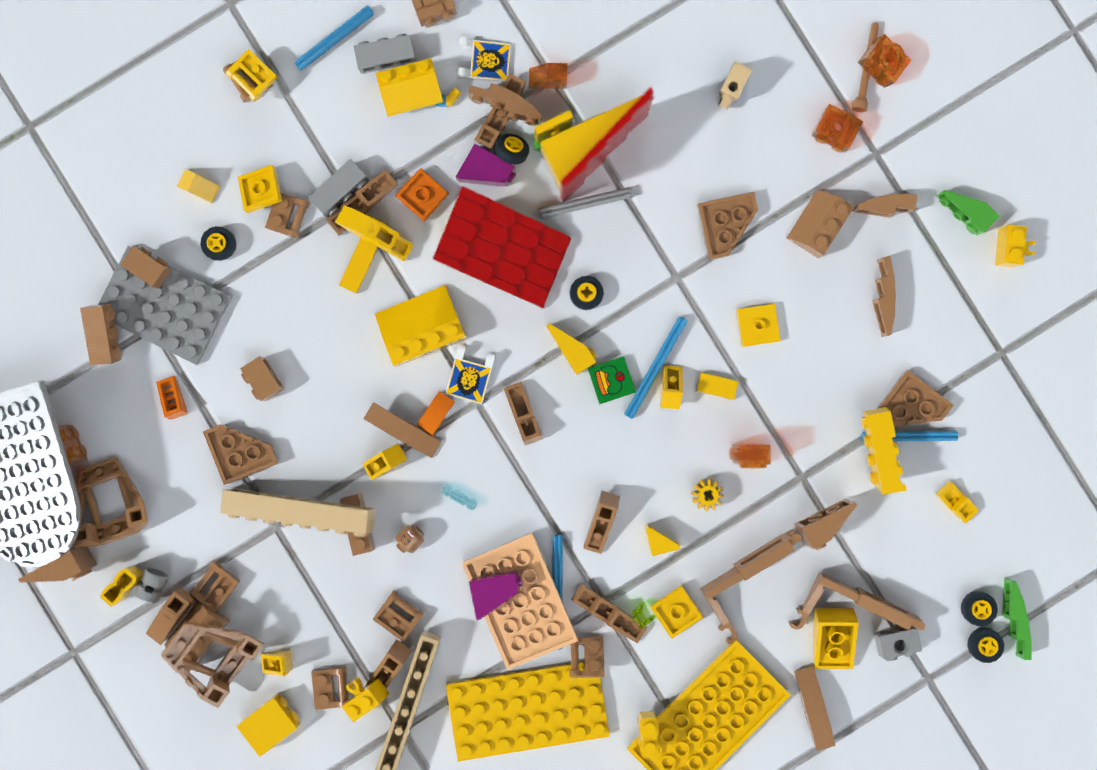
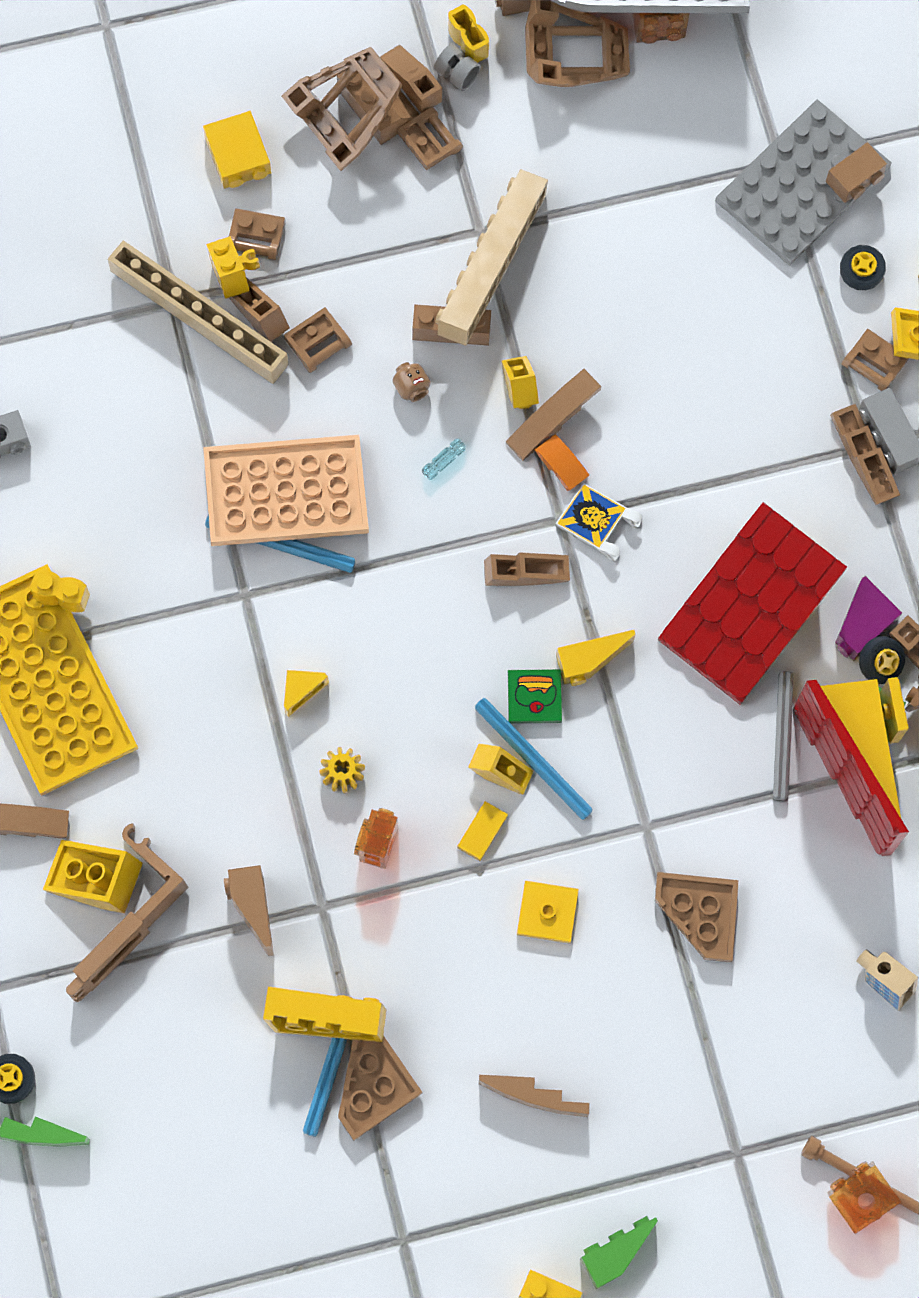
camera: 110 degrees right, 15 degrees down
medium nougat brick [80,304,122,365] -> none
orange slope [156,376,188,420] -> none
medium nougat plate [203,424,279,485] -> none
medium nougat brick [240,356,285,401] -> none
yellow slope [261,650,293,676] -> none
yellow slope [335,205,413,262] -> none
yellow tile [339,216,389,294] -> none
yellow slope [375,285,467,367] -> none
orange plate [395,168,449,222] -> none
yellow plate [446,661,610,762] -> none
magenta slope [469,570,523,620] -> none
black wheel [569,276,604,310] -> none
medium nougat plate [569,637,605,678] -> none
medium nougat slope [571,583,648,643] -> none
medium nougat slope [583,491,620,554] -> none
clear neon green piece [631,601,655,629] -> none
yellow plate [650,585,704,639] -> none
medium nougat hinge [700,529,802,644] -> none
medium nougat slope [787,190,854,258] -> none
clear orange brick [811,104,863,153] -> none
medium nougat slope [852,194,917,218] -> none
light grey brick [874,626,922,661] -> none
yellow slope [935,481,979,524] -> none
black wheel [961,591,998,626] -> none

